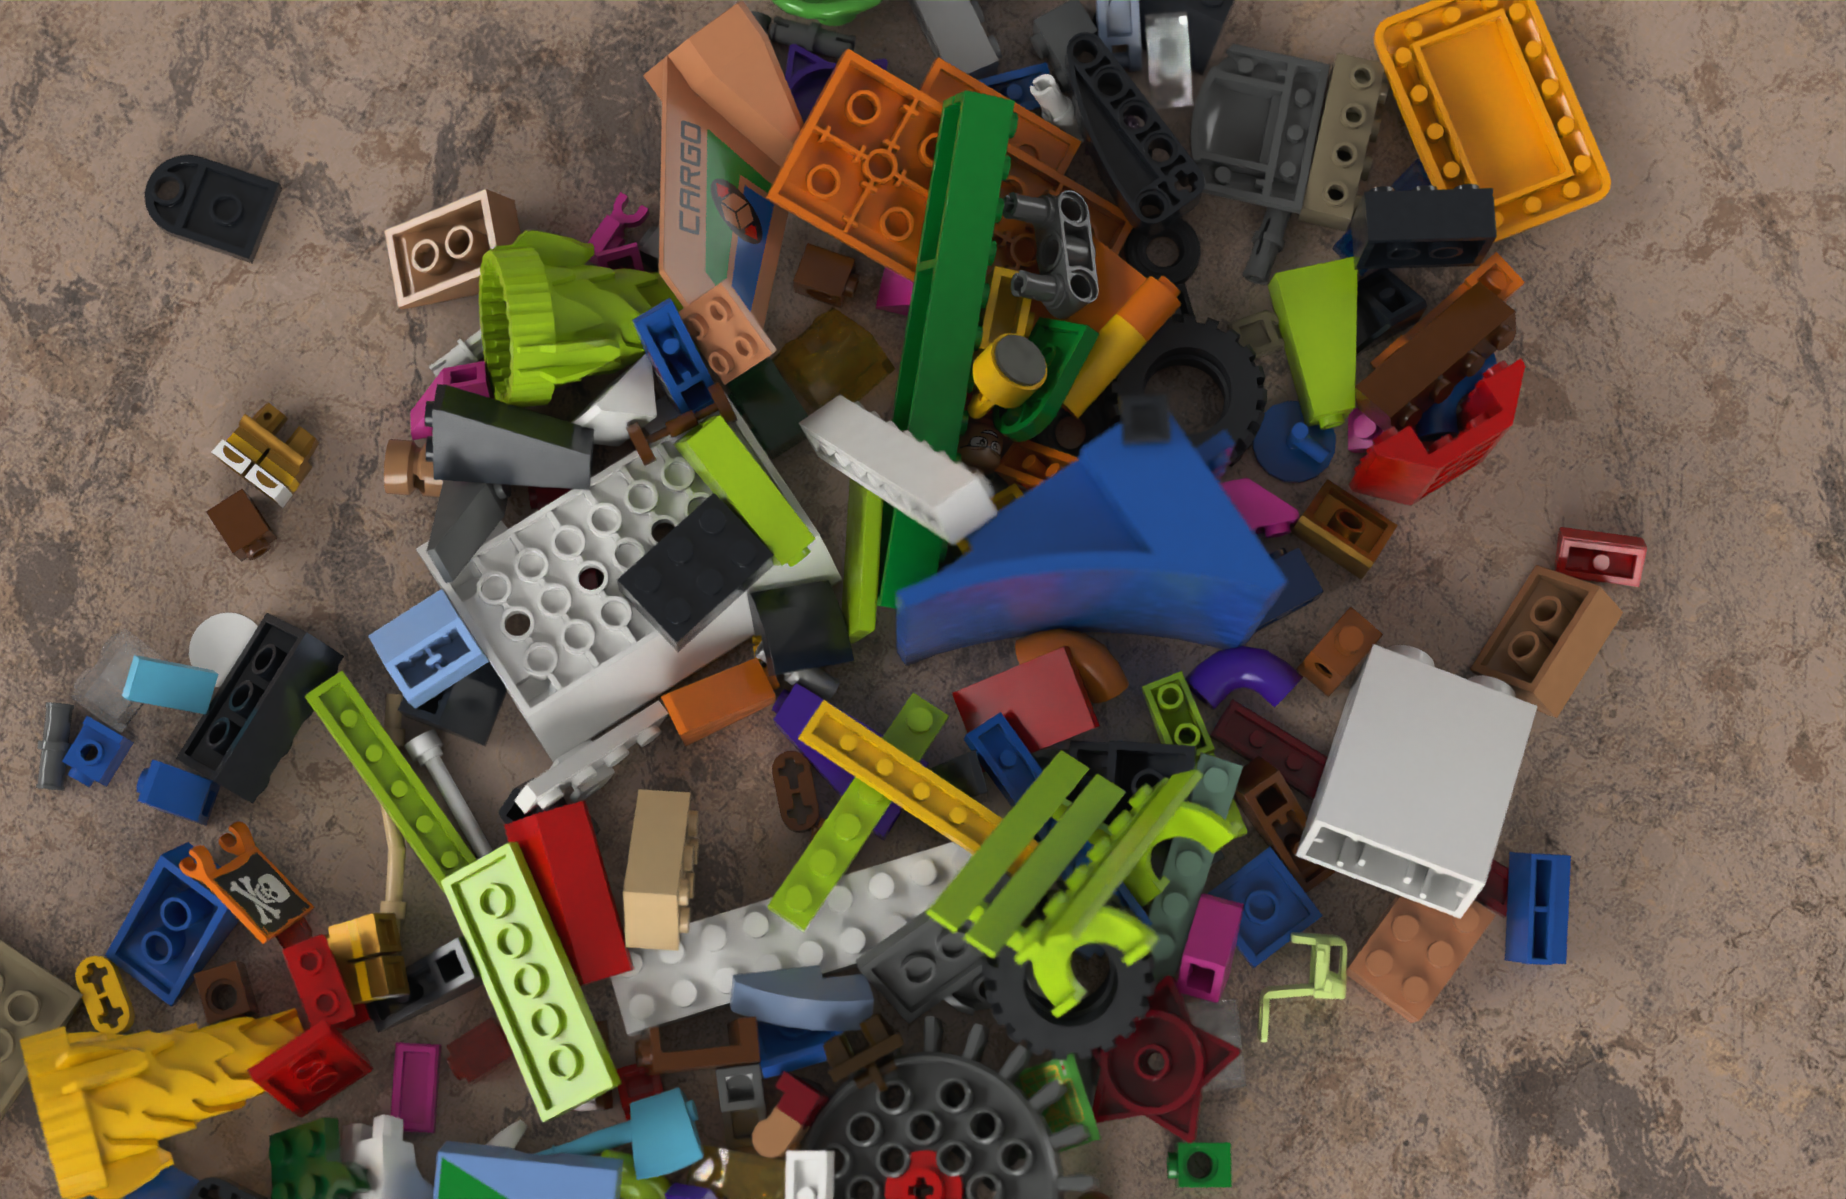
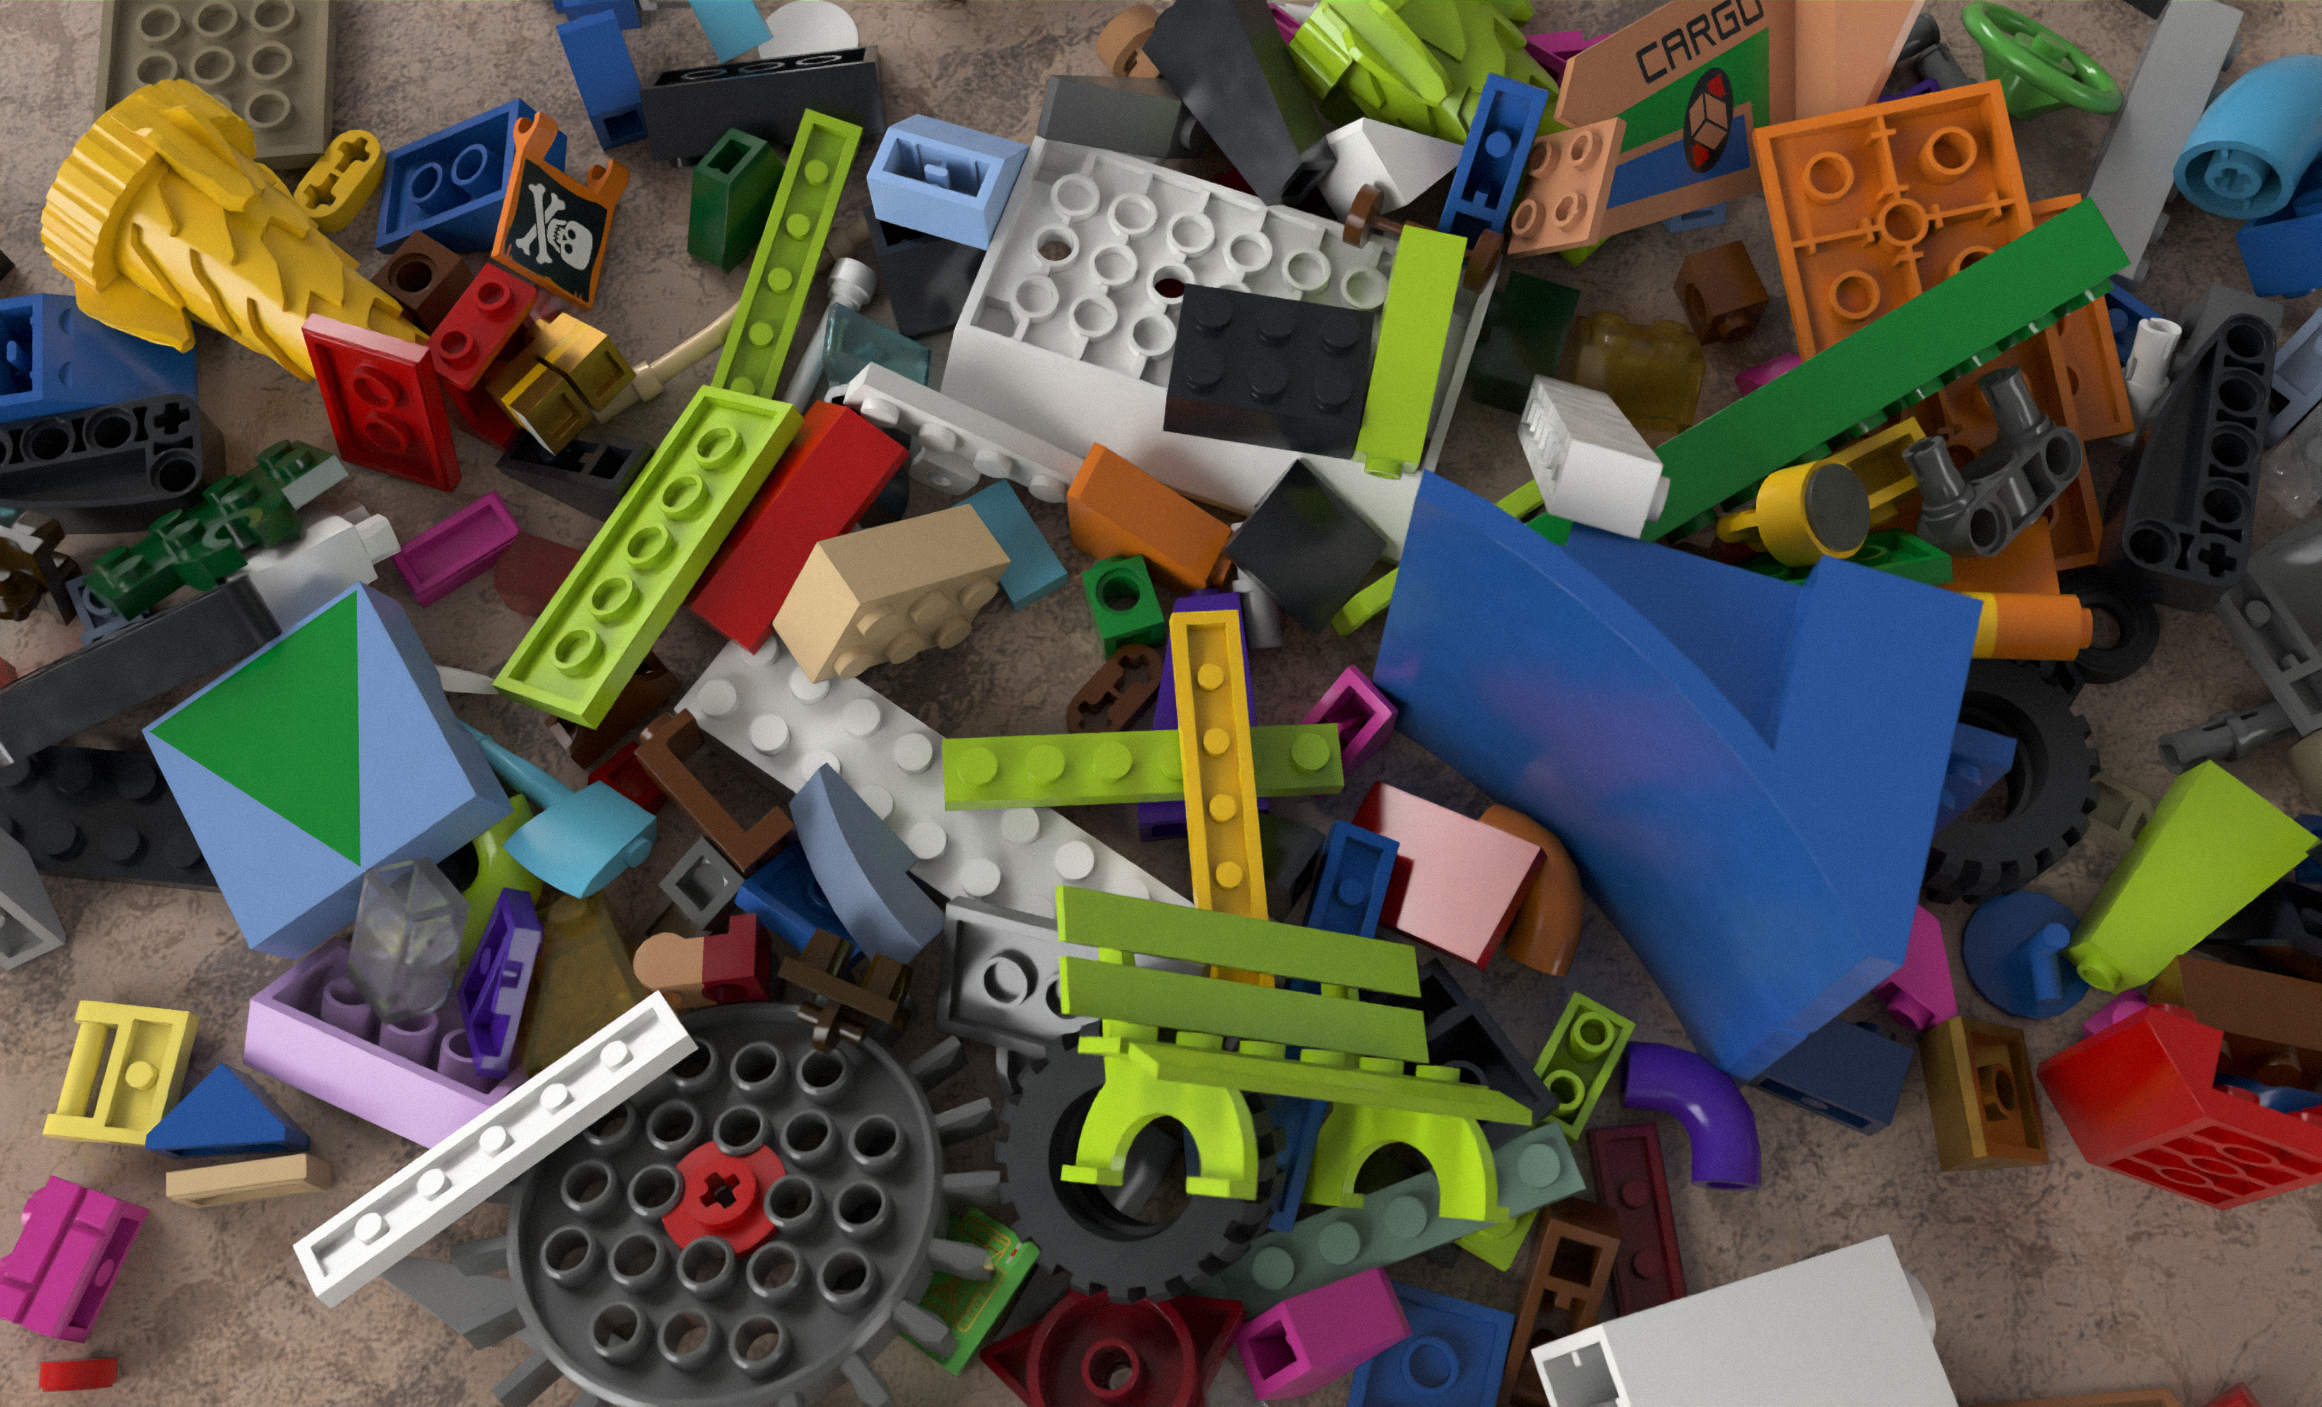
camera: 55 degrees right, 10 degrees down
black tile [1119,394,1171,446] -> none
dark orange torso [1296,606,1383,697] -> none
none -> dark green slope [687,127,786,276]
none -> clear light blue slope [822,302,932,388]
none -> medium azure tile [952,478,1069,613]
none -> green brick [1082,555,1165,662]
none -> dark pink slope [1300,664,1399,800]

